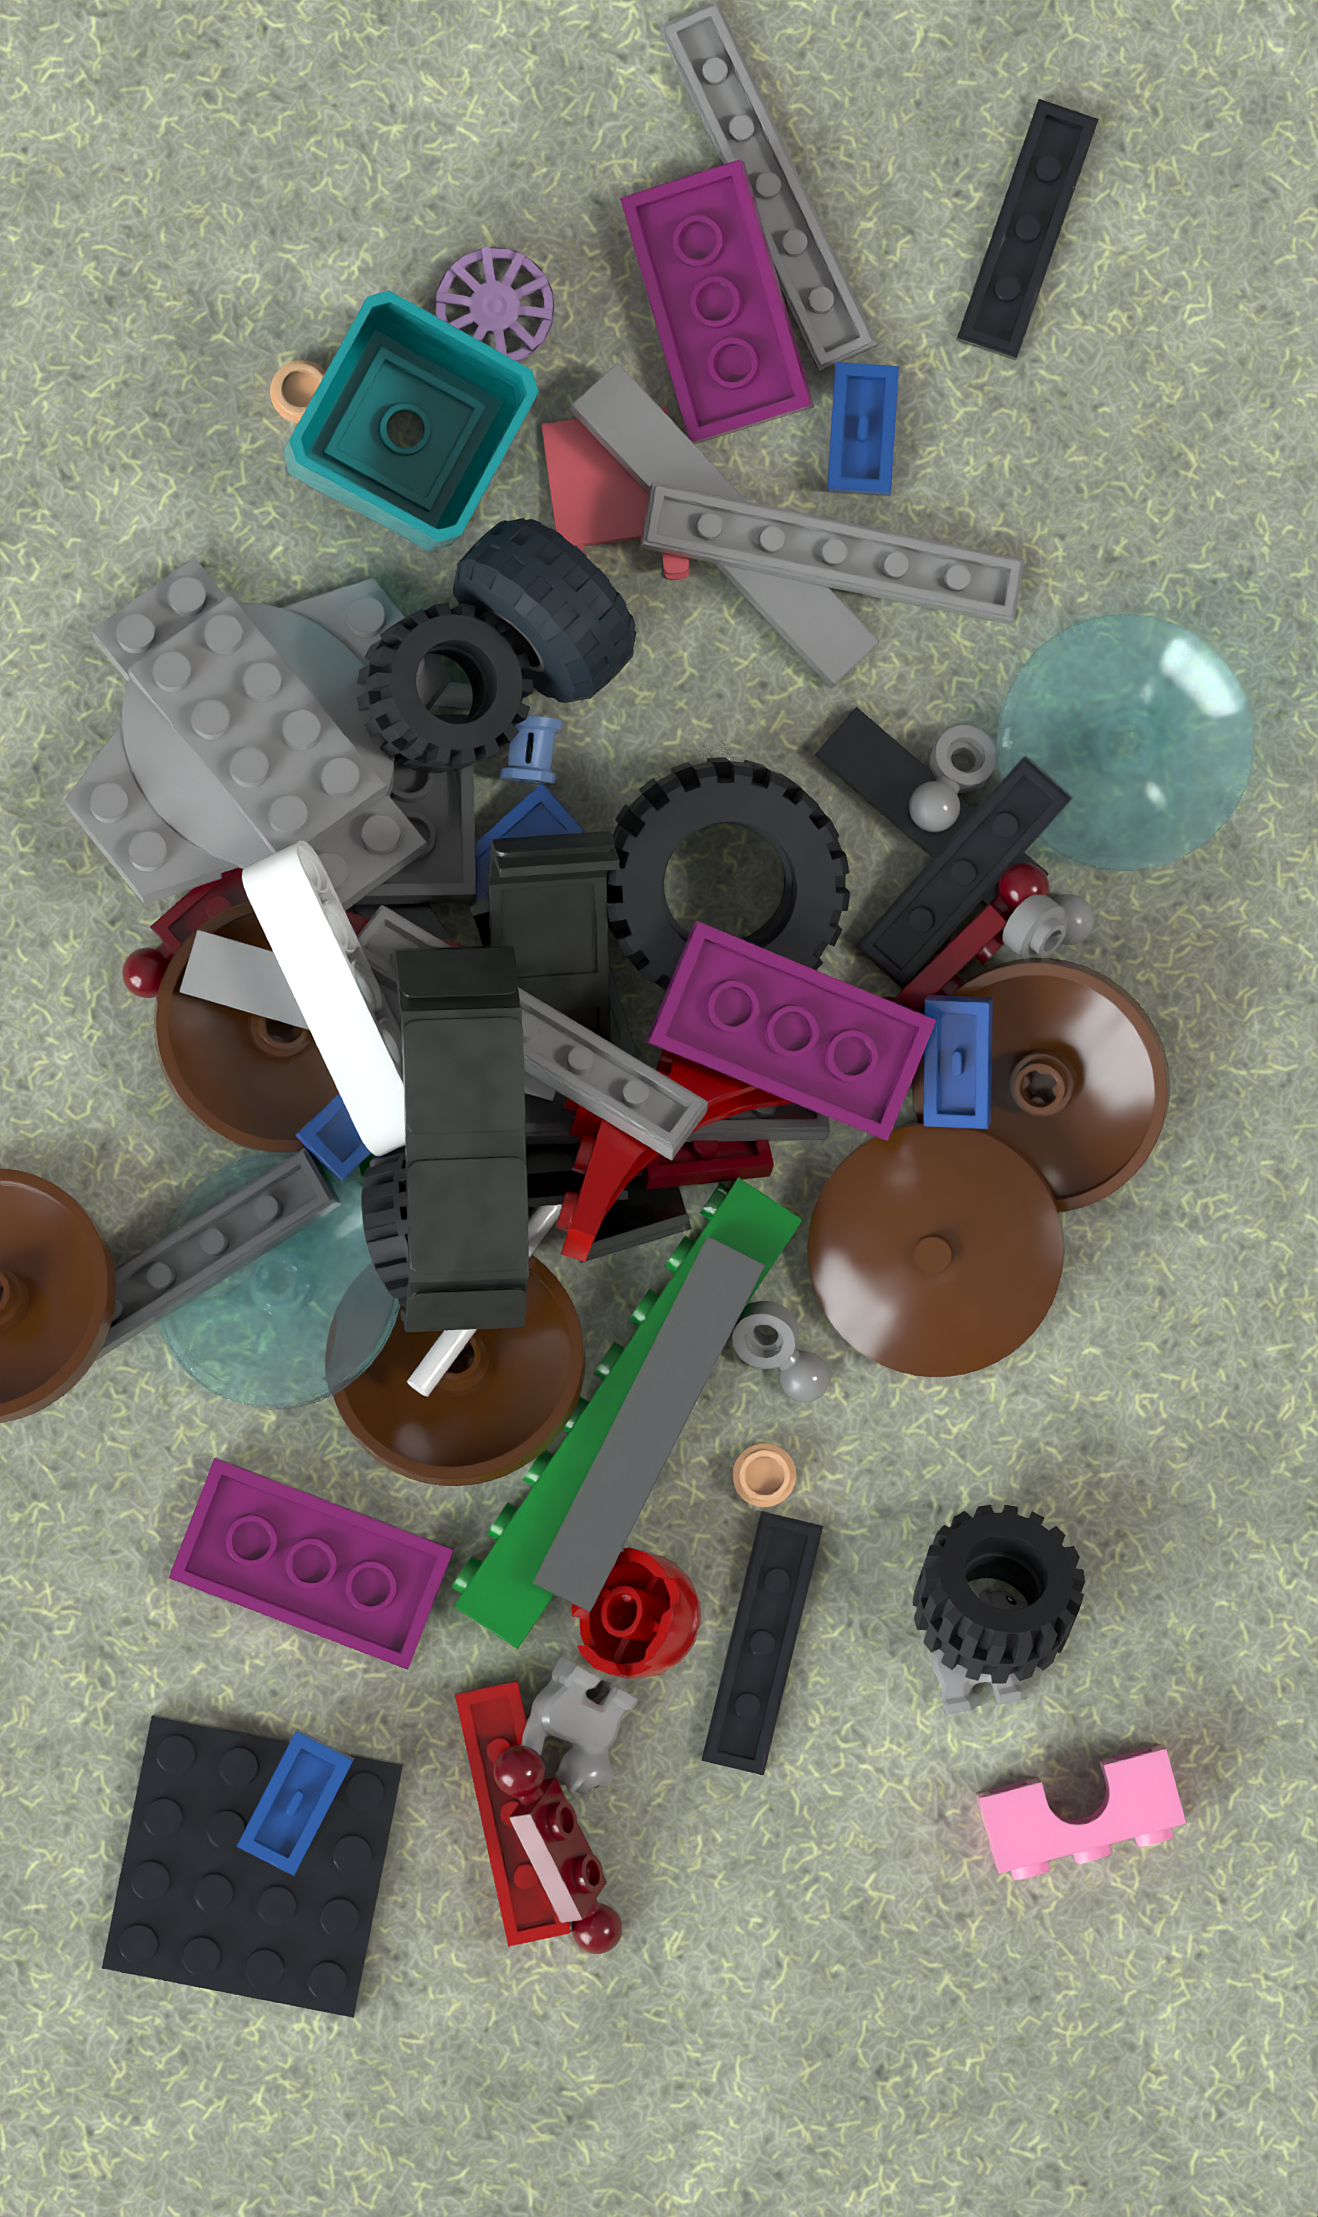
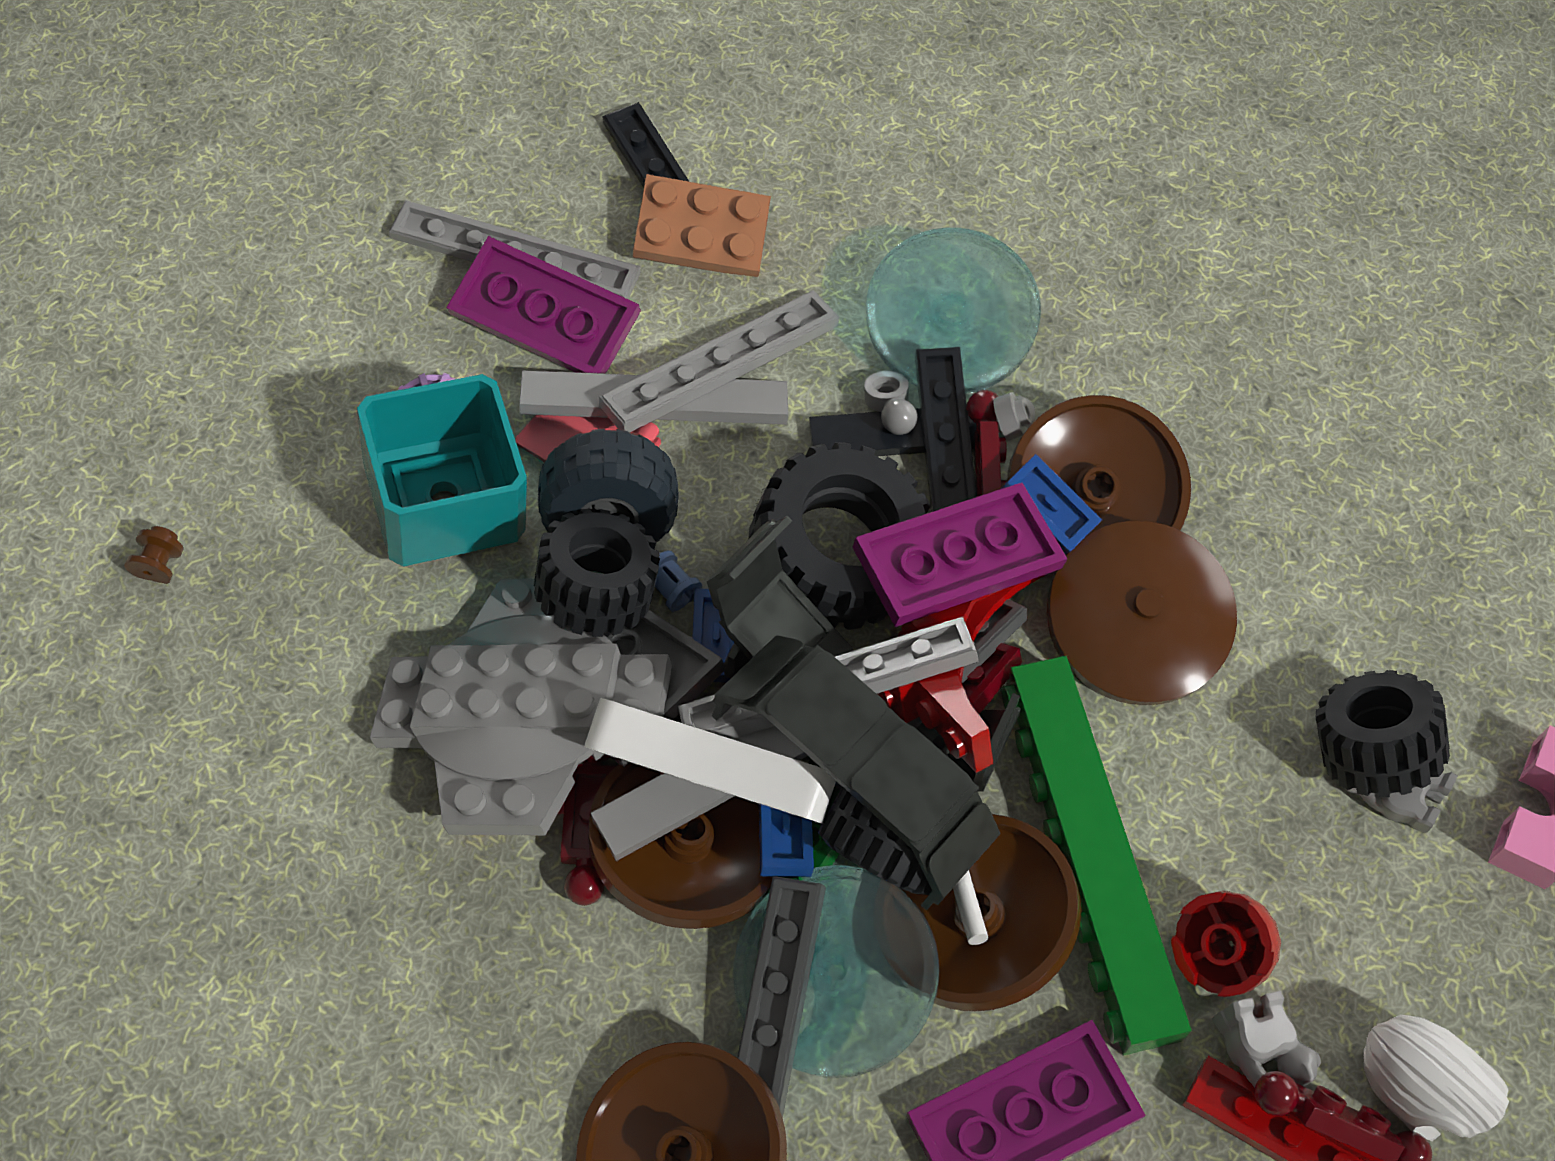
camera: 50 degrees left, 25 degrees down
light nougat plate [270,360,326,424] -> none
dark grey tile [533,1236,765,1612] -> none
black tile [701,1511,823,1776] -> none
light grey plate [732,1301,830,1402] -> none
light nougat plate [732,1443,796,1507] -> none
blue plate [827,362,899,496] -> none
none -> reddish brown wheel [124,526,184,584]
none -> nougat plate [633,174,771,277]
none -> white hair [1364,1014,1509,1141]

